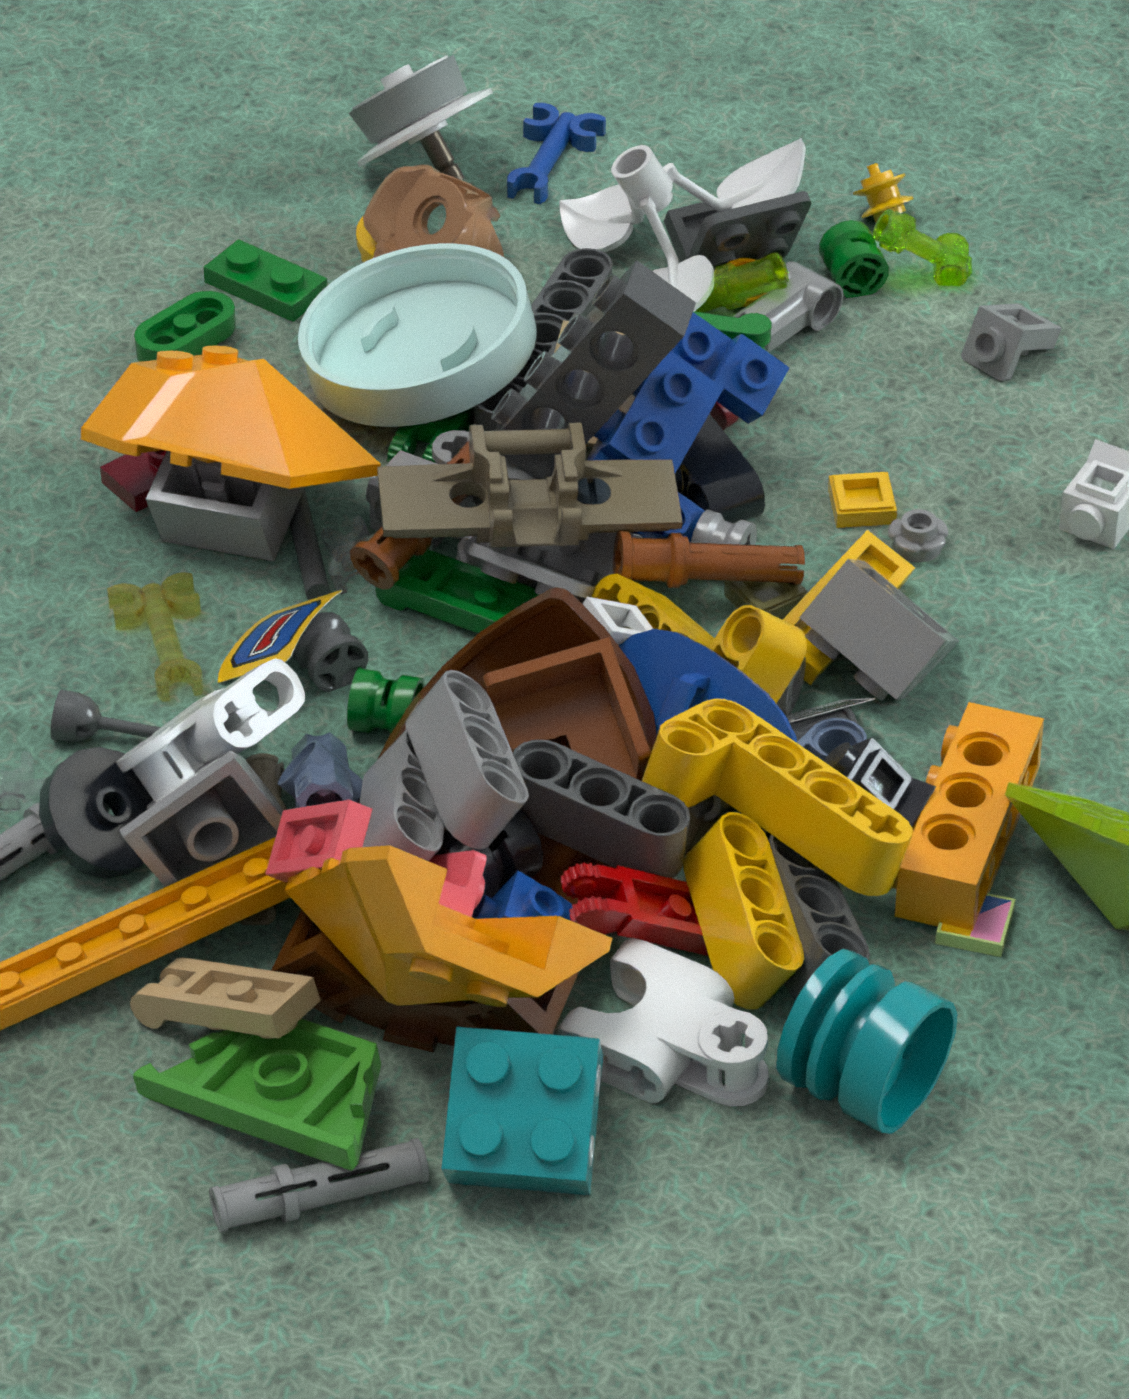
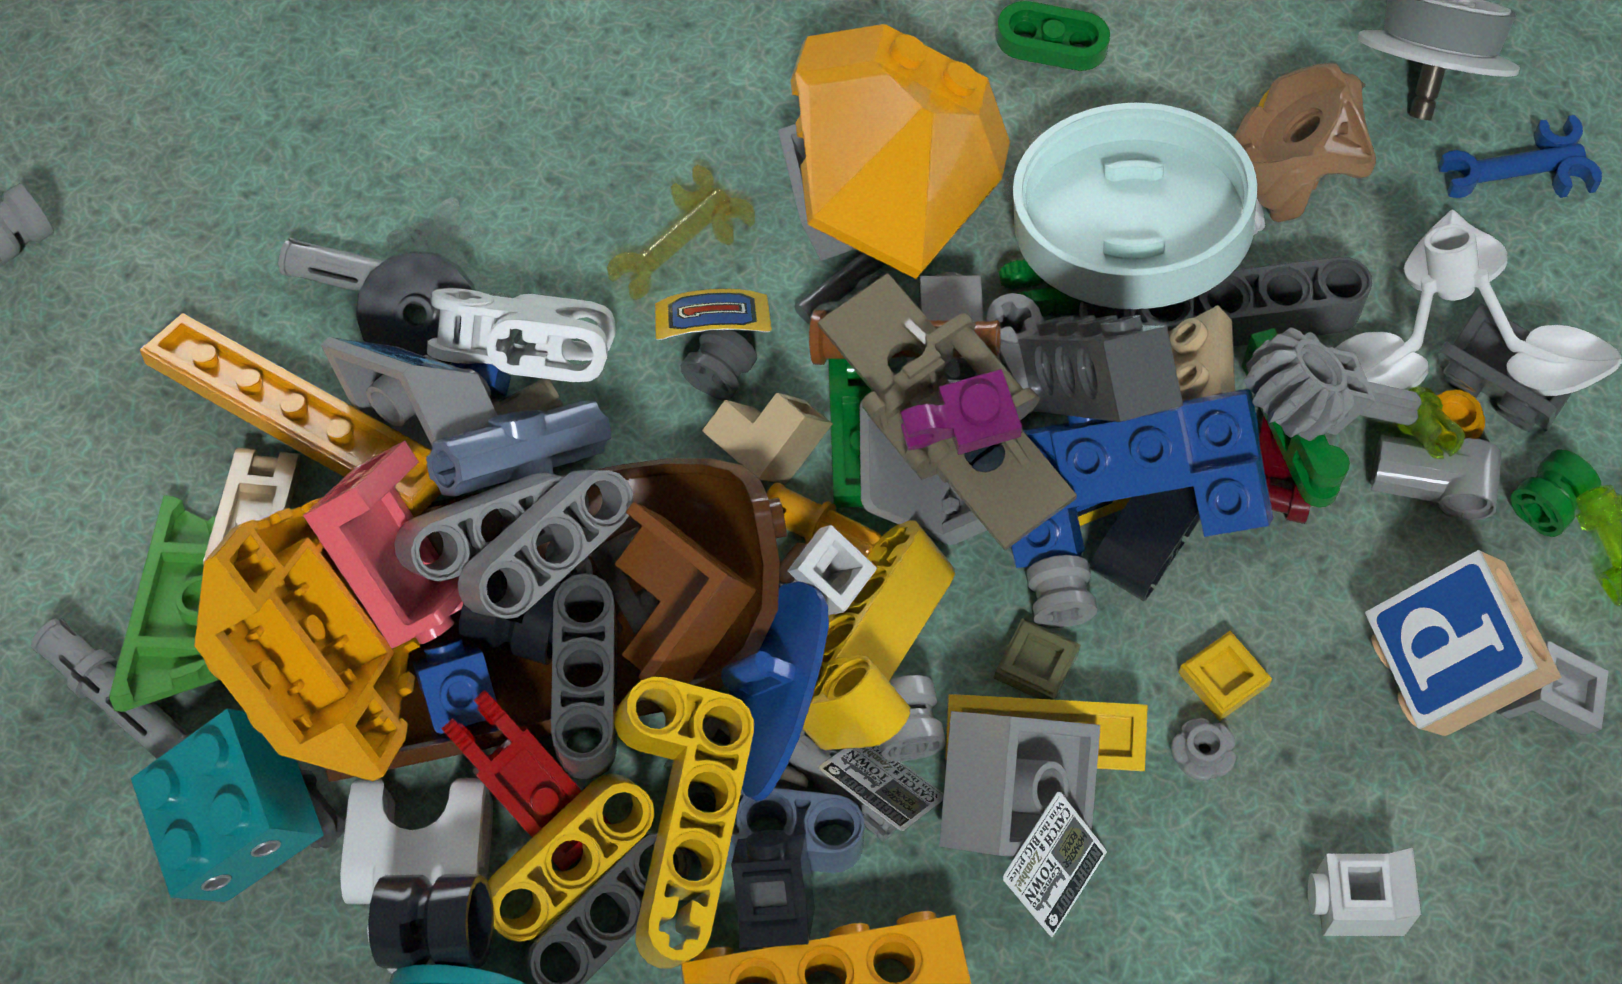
camera: 60 degrees right, 20 degrees up
dark grey hinge [50,689,161,743] -> none
green plate [203,239,328,322] -> none
green wheel [347,668,425,734] -> none
dark orange pin [613,531,805,588] -> none
none -> black wheel [368,874,494,969]
none -> tan piece [702,393,833,484]
none -> magenta plate [900,369,1022,455]
none -> sticker [1003,792,1107,938]
none -> light grey gear [1244,327,1422,441]
none -> piece [1365,550,1562,736]

